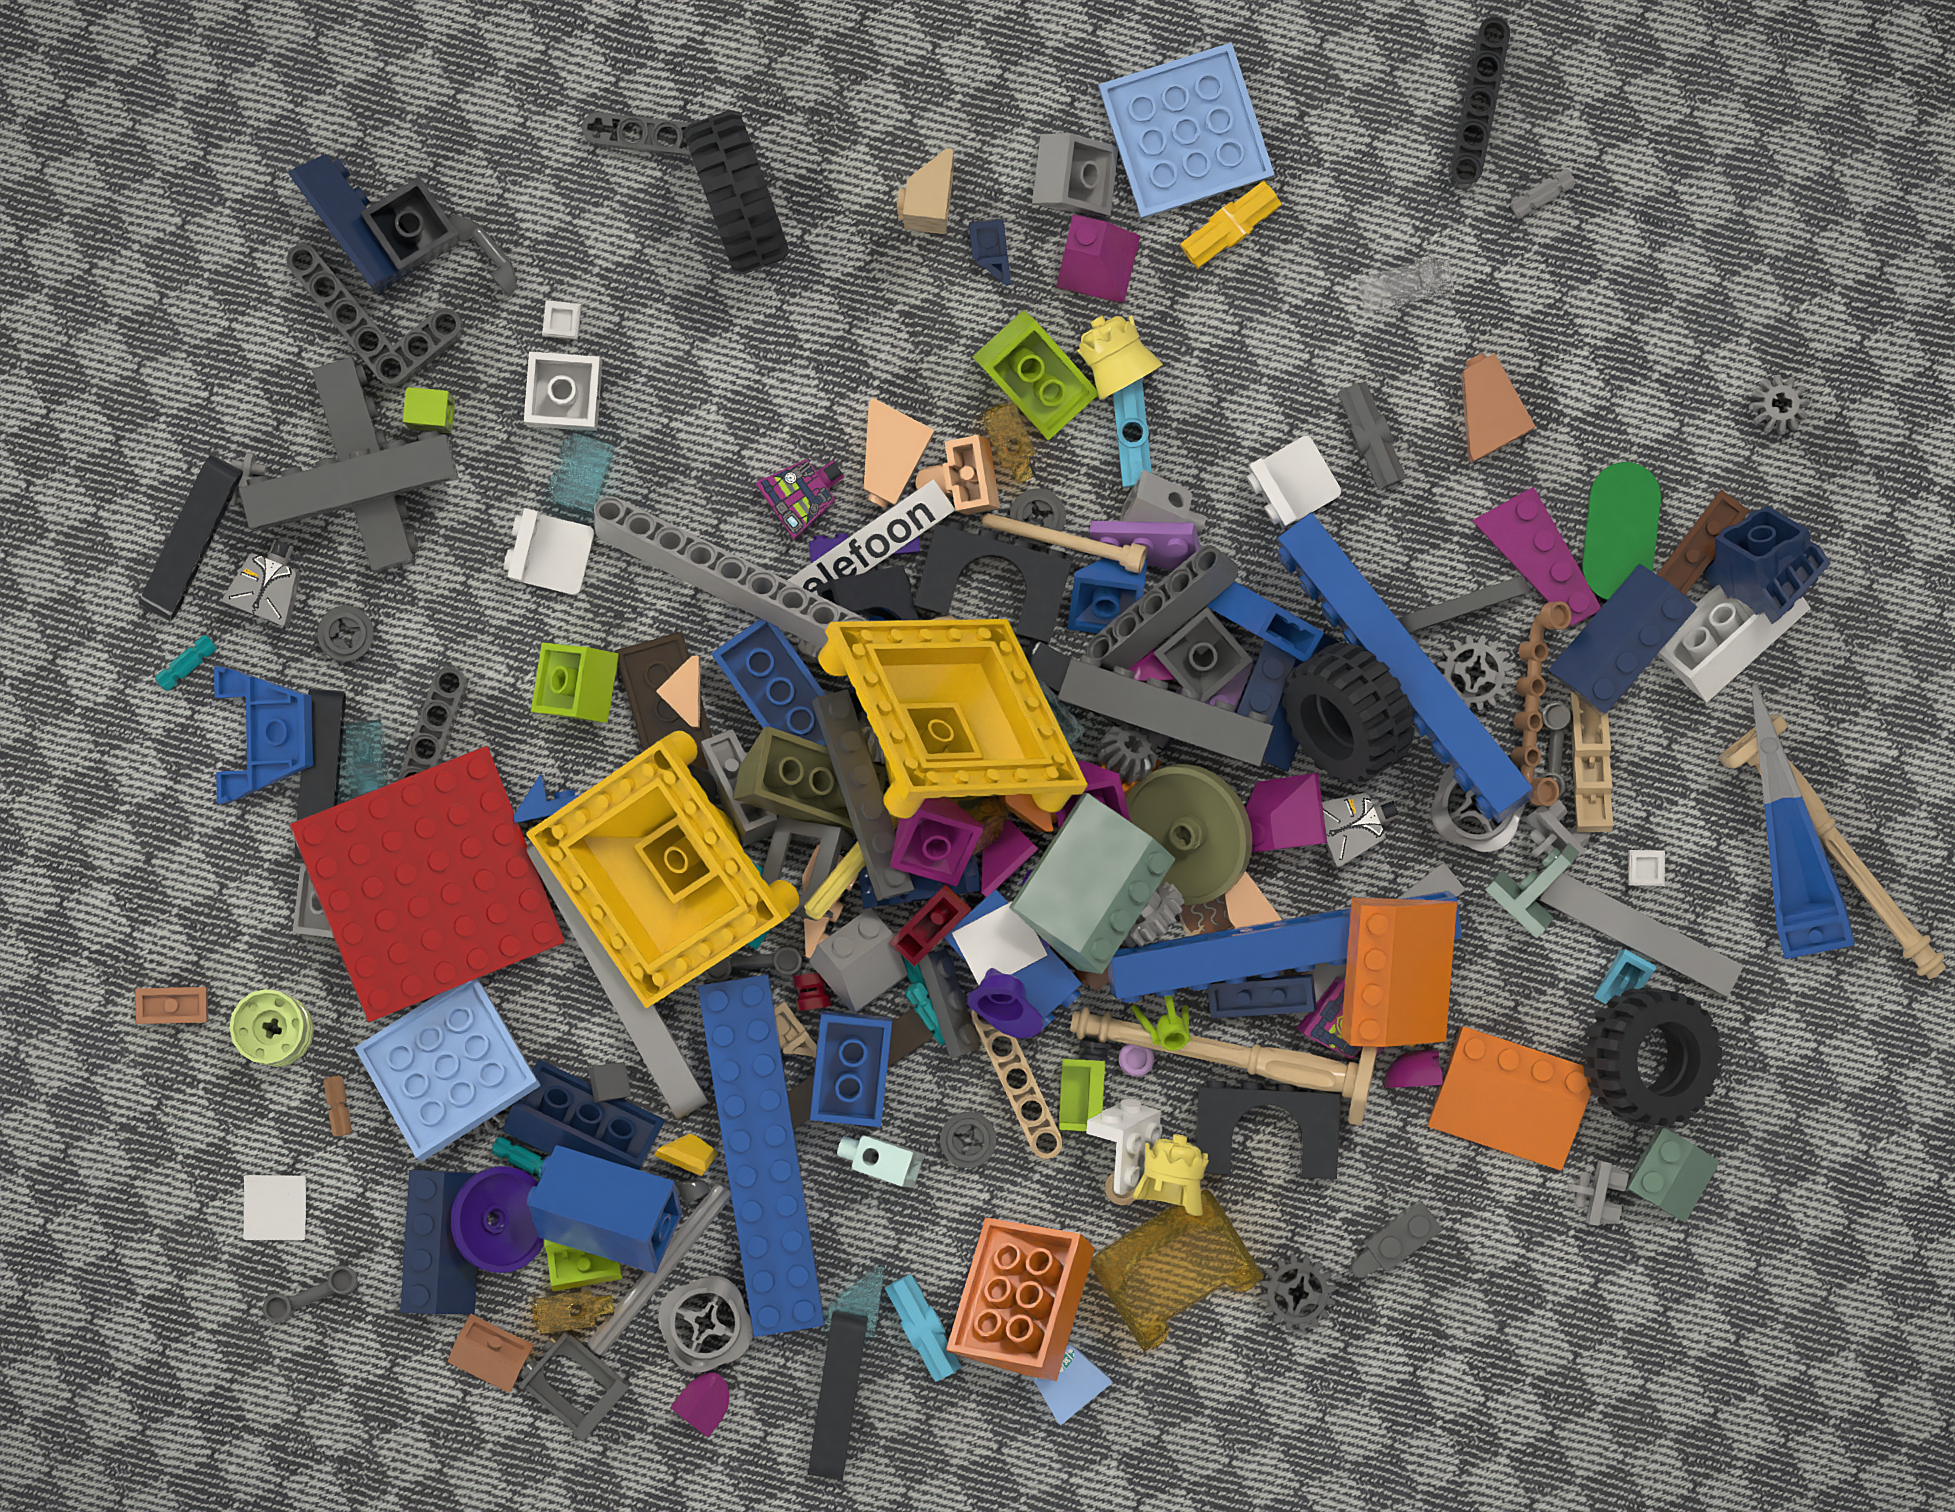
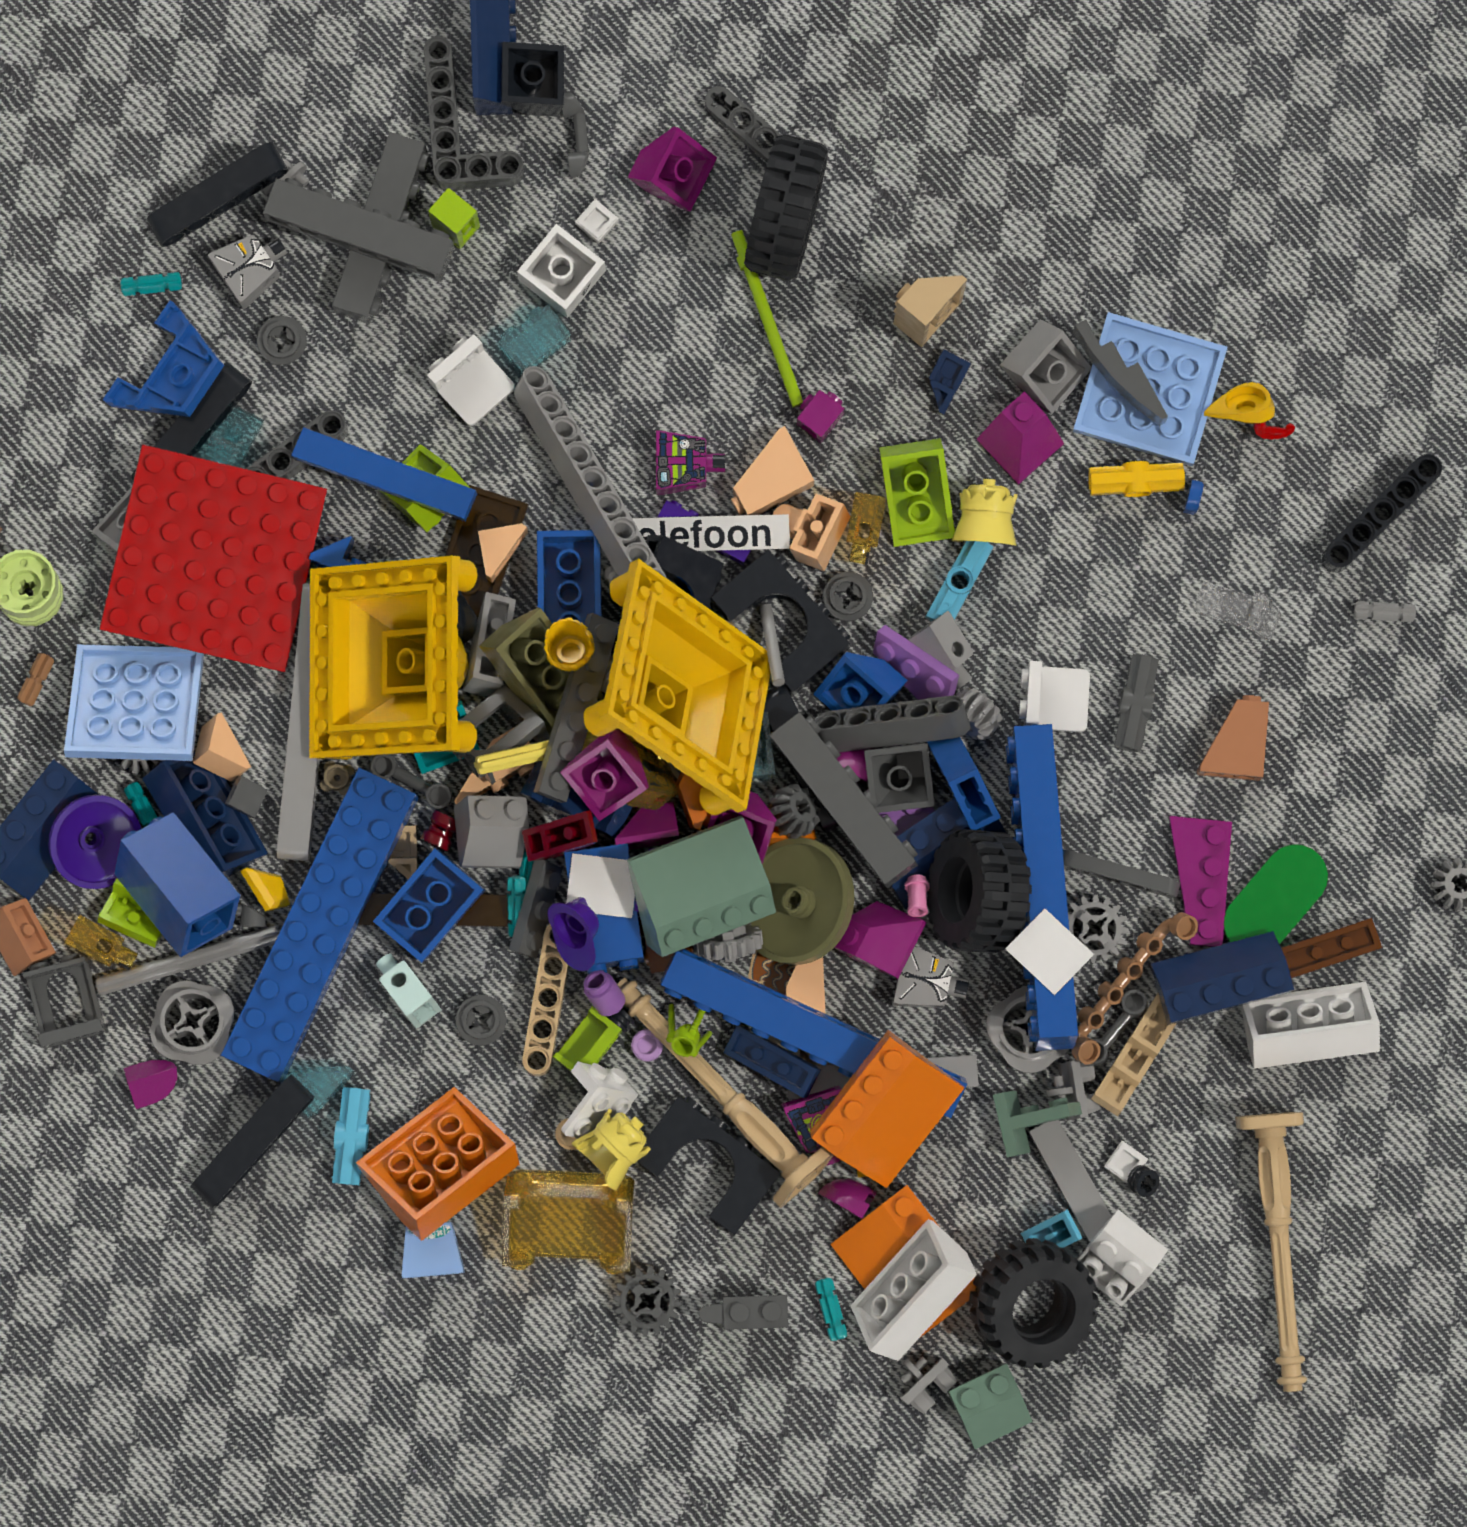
camera: 30 degrees right, 5 degrees down
tan piece [982,513,1147,574] -> none
dark blue slope [1703,506,1831,624] -> none
blue plate [1752,683,1855,959] -> none
none -> light nougat slope [193,712,251,782]
none -> blue tile [291,427,477,522]
none -> dark tan plate [320,761,355,795]
none -> yellow hair [544,618,595,672]
none -> medium lavender brick [584,970,625,1016]
none -> magenta slope [627,126,717,212]
none -> lime bar [731,230,803,408]
none -> light grey bar [760,604,785,686]
none -> magenta brick [796,390,845,443]
none -> teal axle [815,1278,847,1341]
none -> white slope [850,1219,977,1361]
none -> bright pink pin [905,875,930,917]
none -> light grey gear [956,687,1003,741]
none -> white sticker [1005,909,1094,995]
none -> dark grey slope [1073,320,1168,426]
none -> white slope [1077,1210,1168,1307]
none -> black bush [1127,1165,1160,1197]
none -> blue tile [1183,480,1204,515]
none -> yellow piece [1204,382,1295,440]

